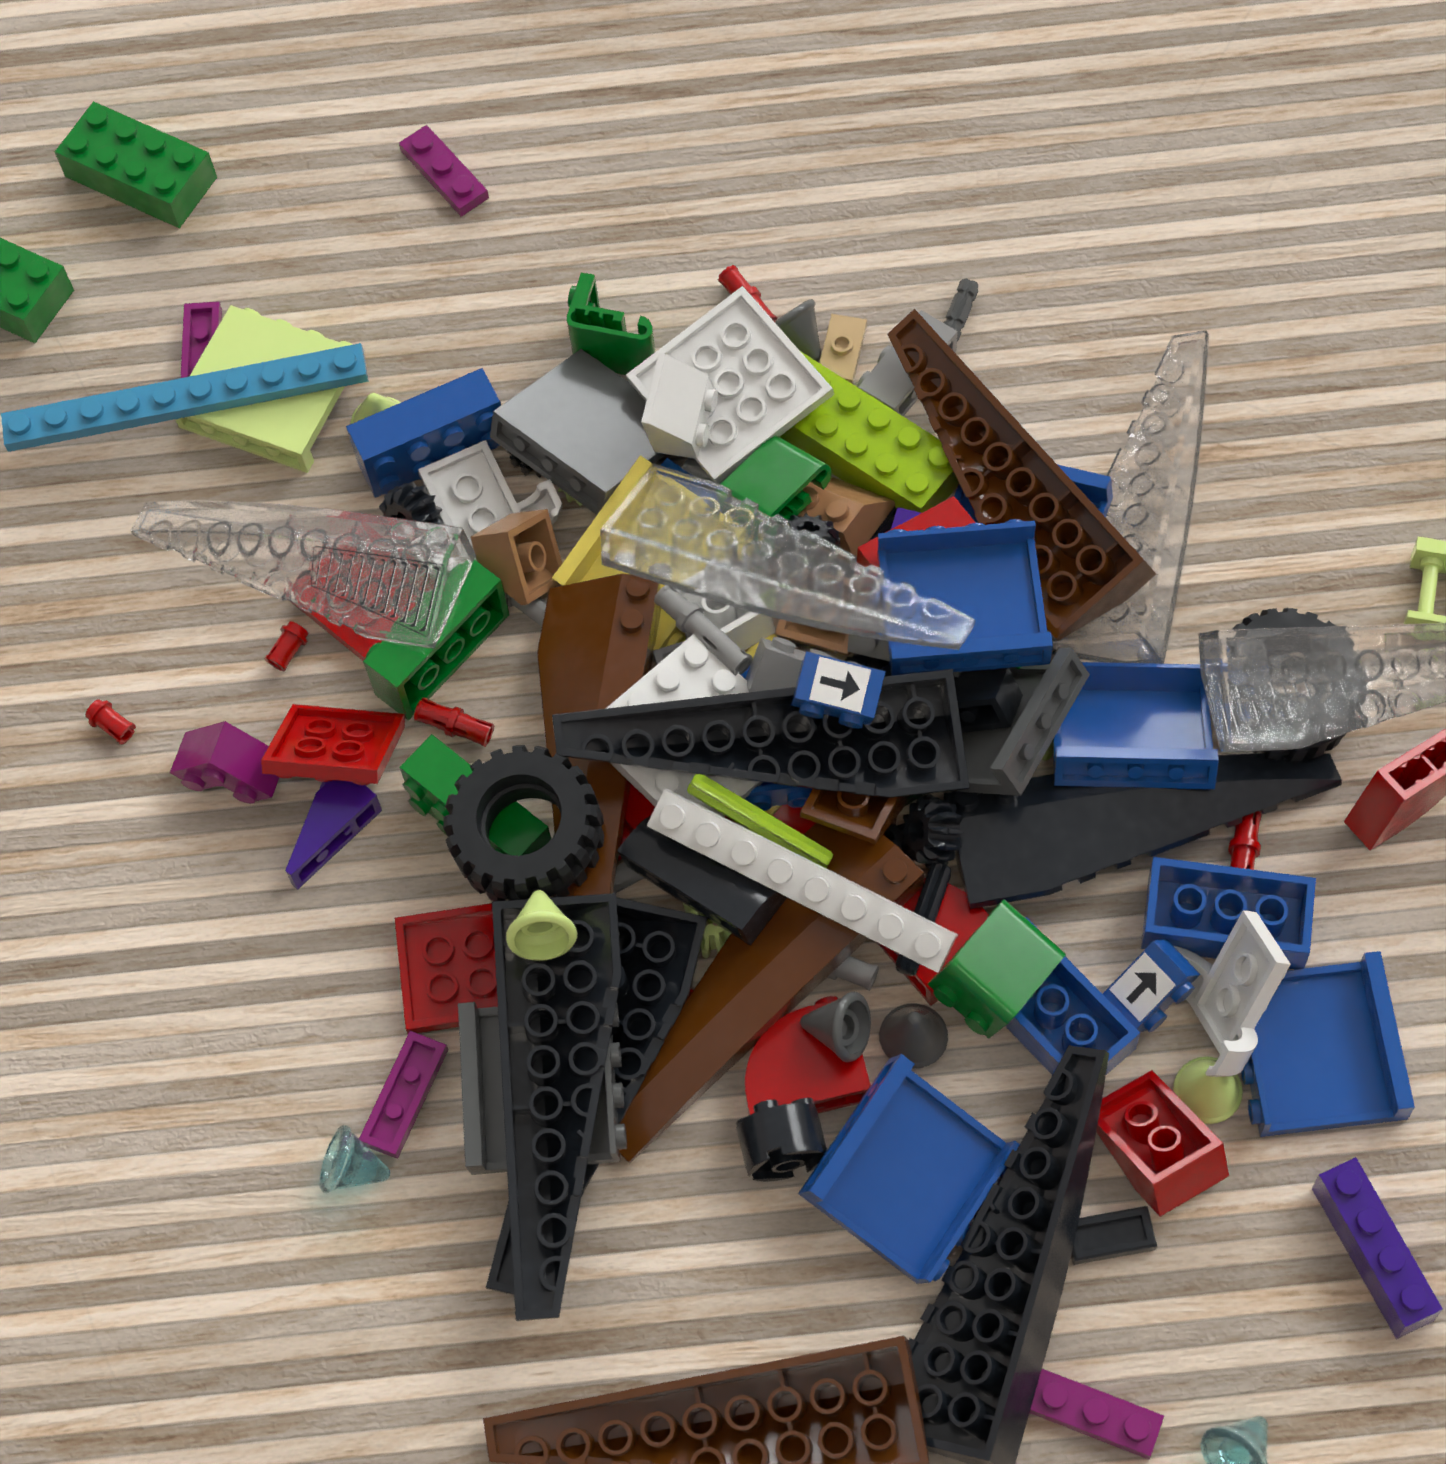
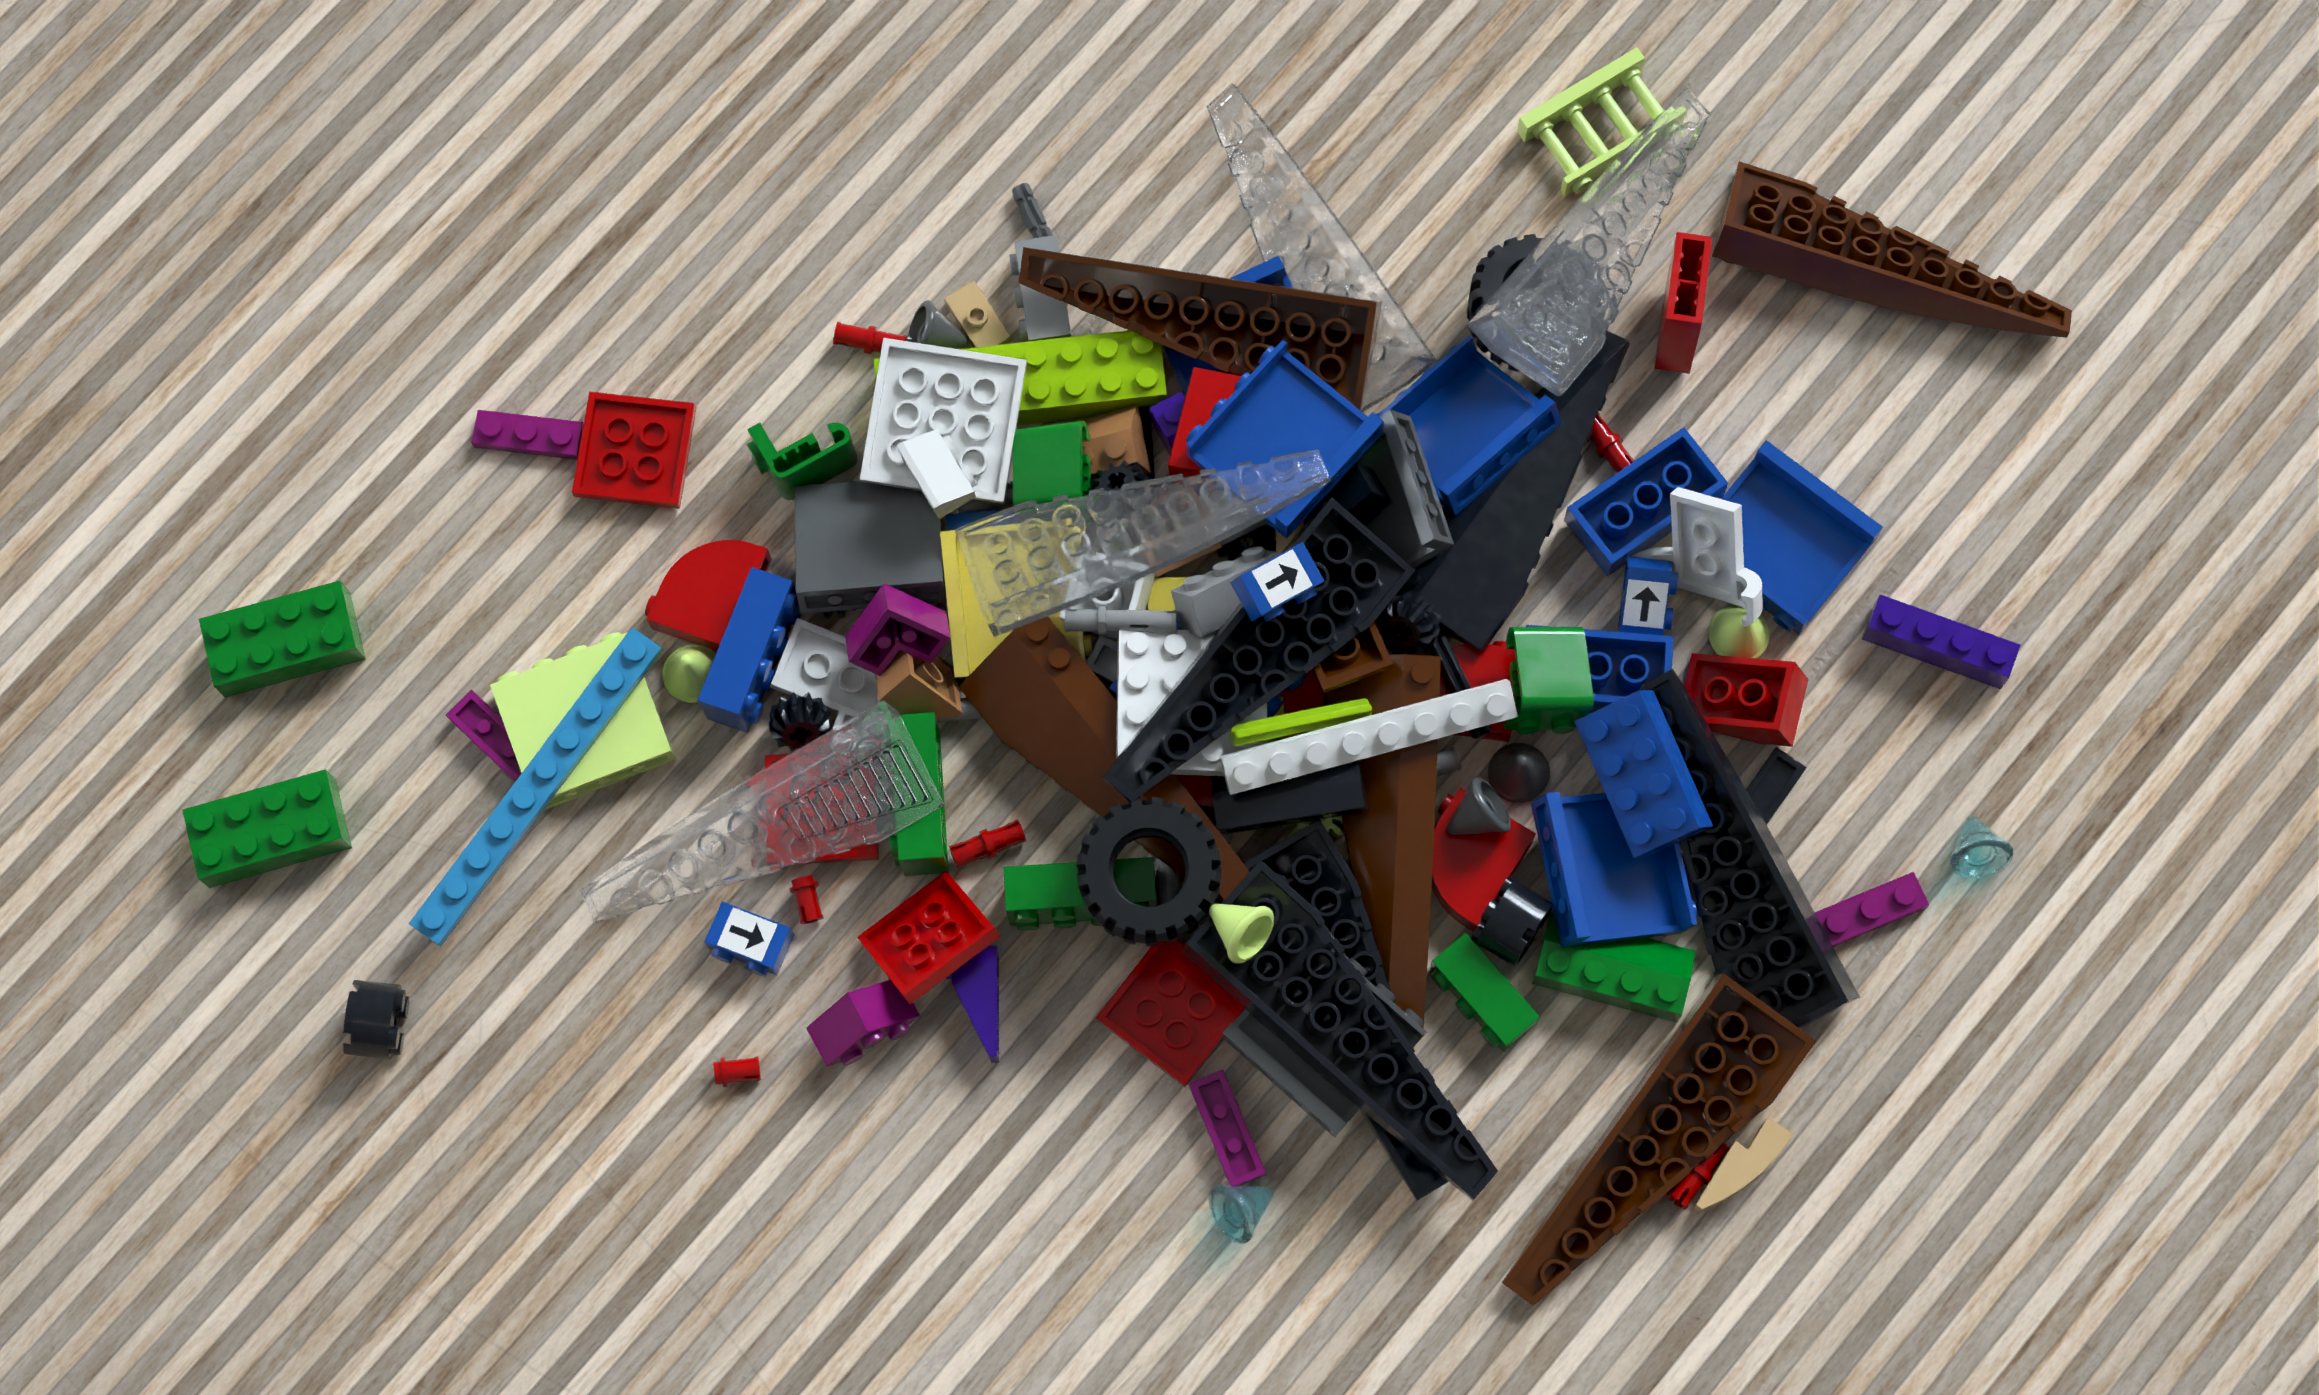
camera: 45 degrees left, 10 degrees up
none -> red plate [572,391,697,509]
none -> red brick [645,540,772,651]
none -> brick [704,901,794,977]
none -> magenta brick [845,584,951,676]
none -> green brick [1430,932,1540,1052]
none -> green slope [1532,912,1695,1023]
none -> blue brick [1574,690,1713,858]

